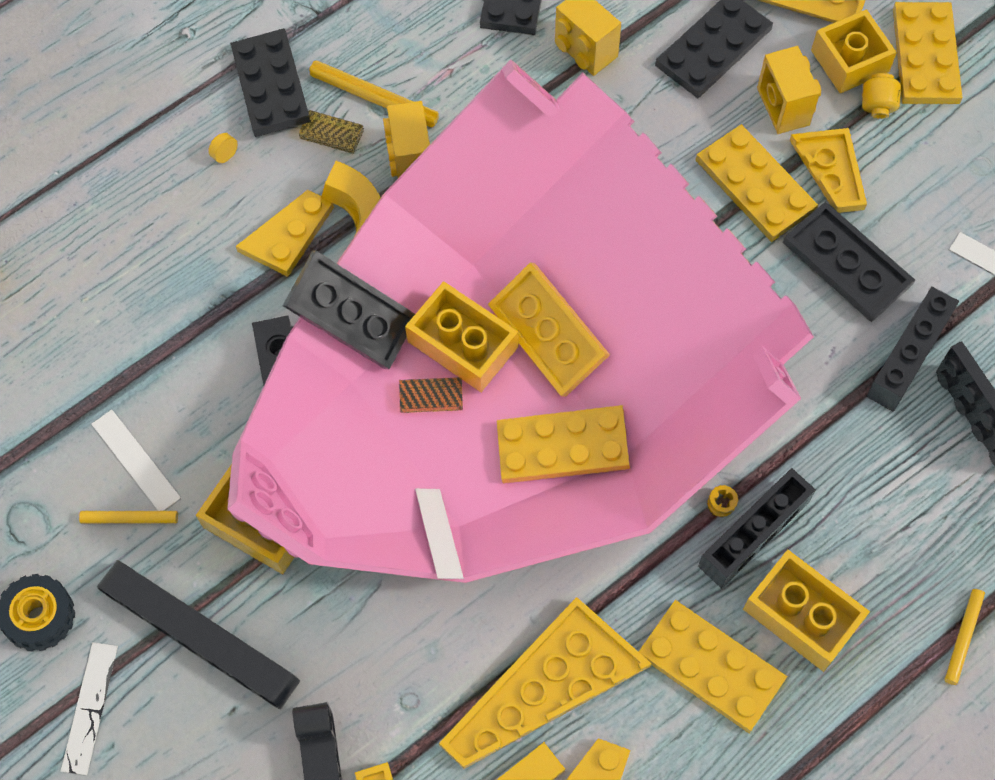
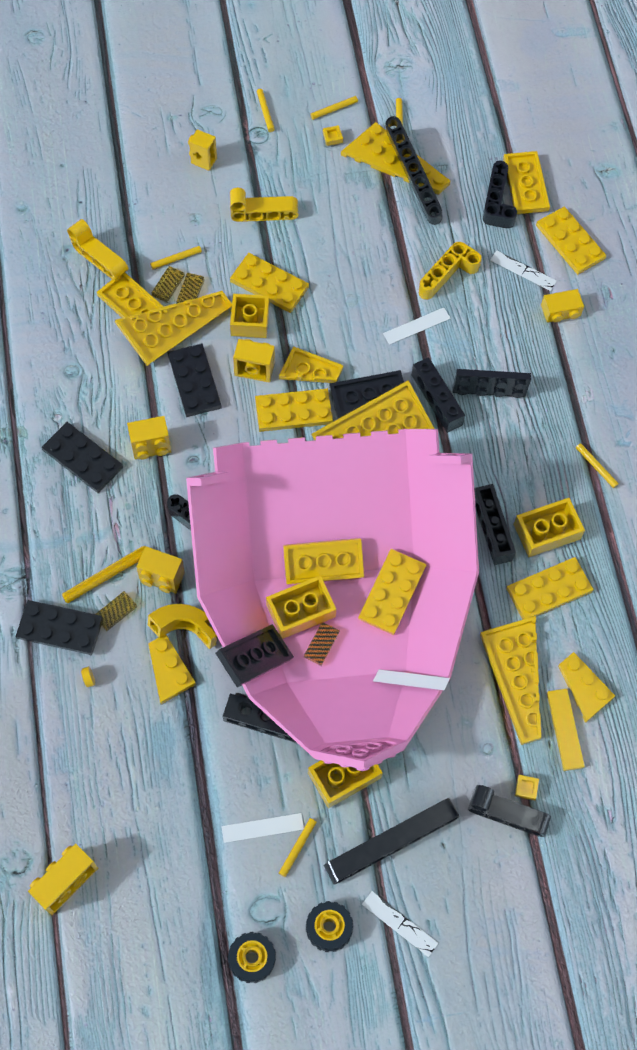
camera: 65 degrees left, 0 degrees up
yellow head [862,73,901,119] -> none
none -> yellow wing [311,380,434,440]

